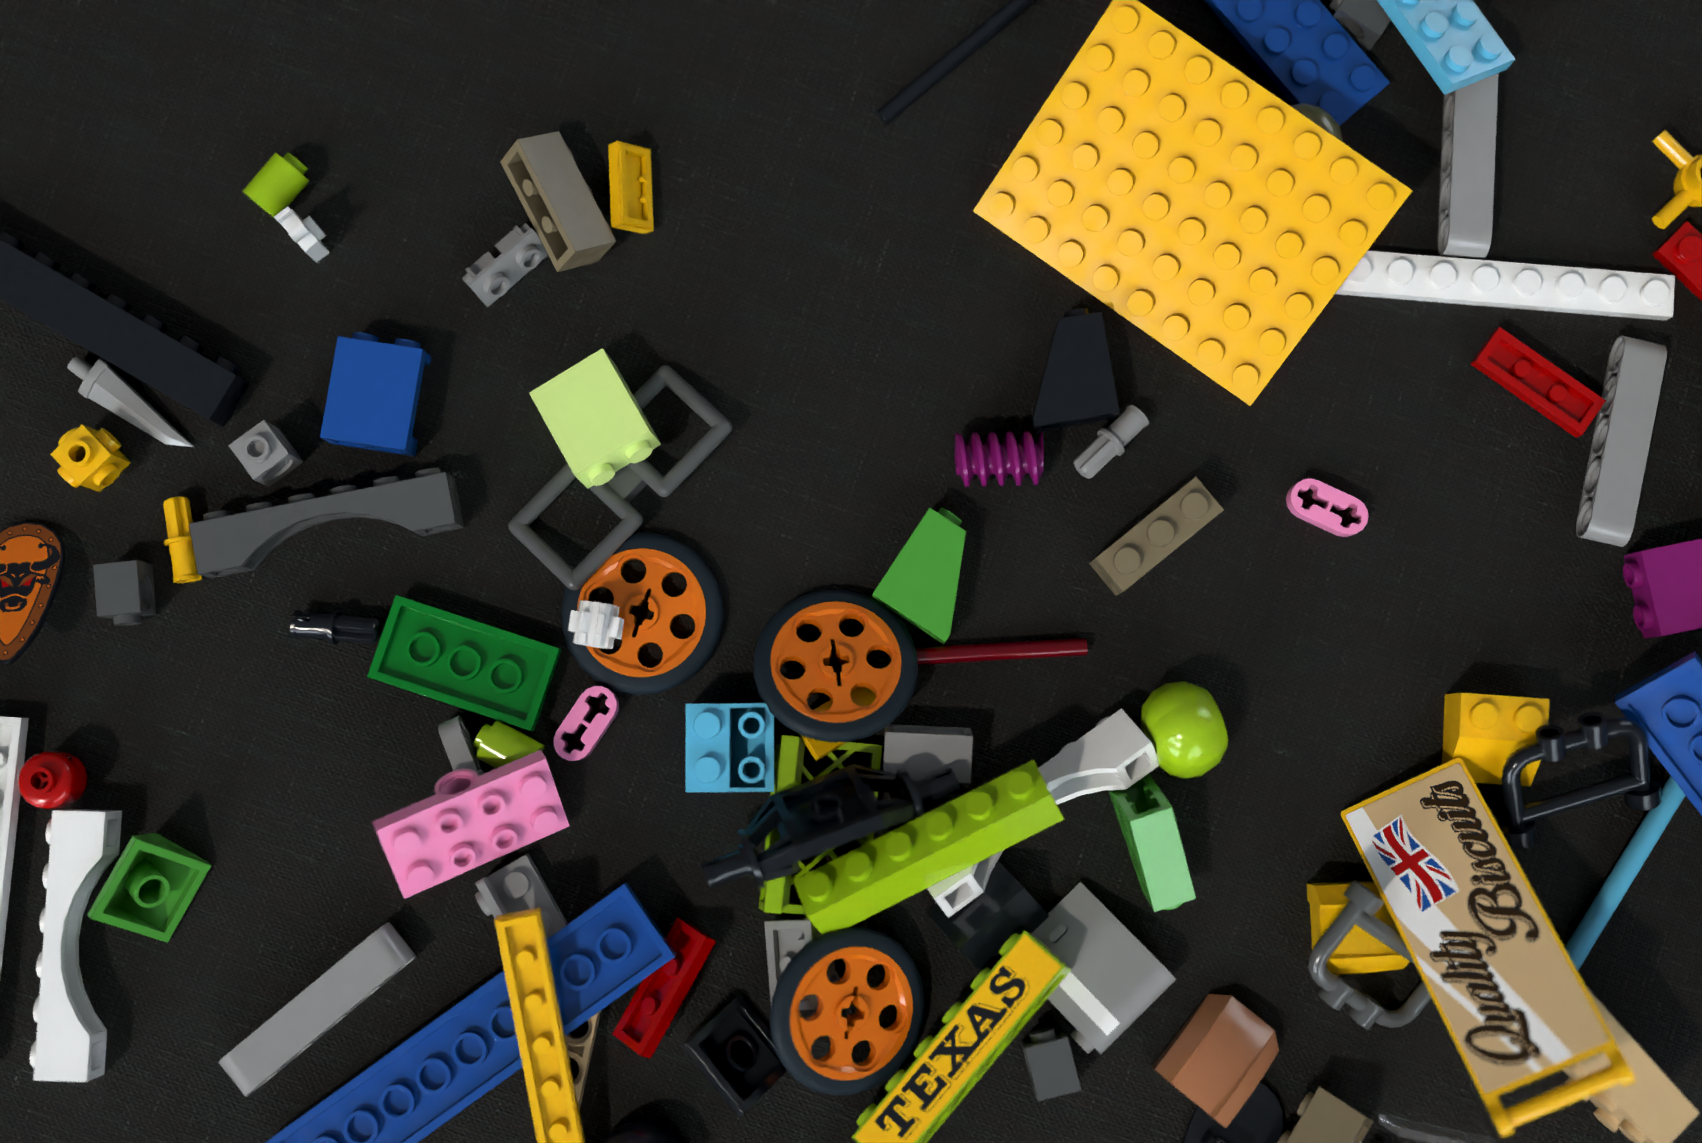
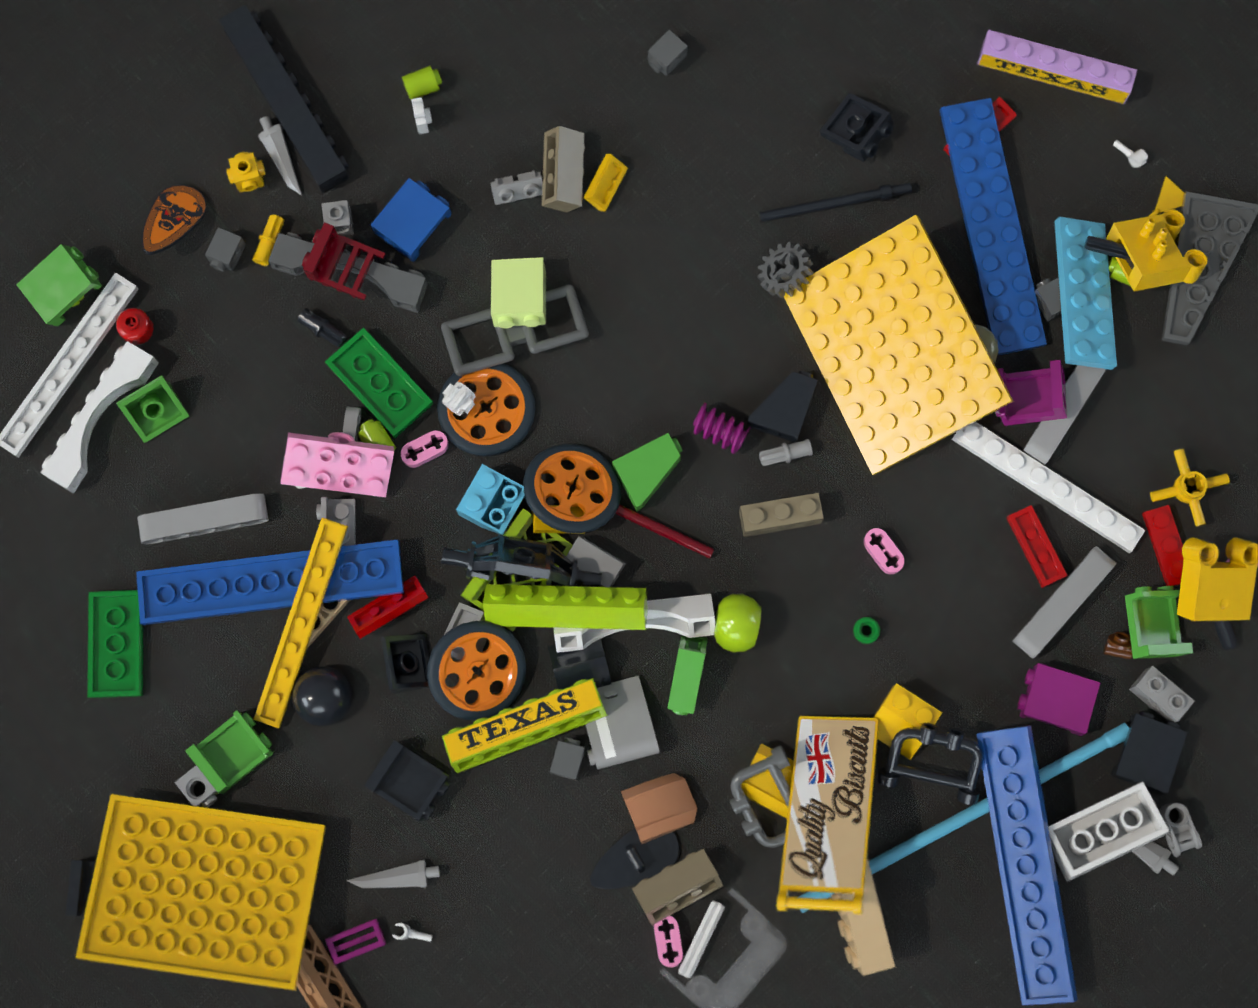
camera: 30 degrees right, 5 degrees down
none -> dark red plate [302,222,386,301]
none -> dark grey gear [758,242,813,298]
none -> green plate [853,617,880,644]
none -> magenta panel [995,360,1067,426]

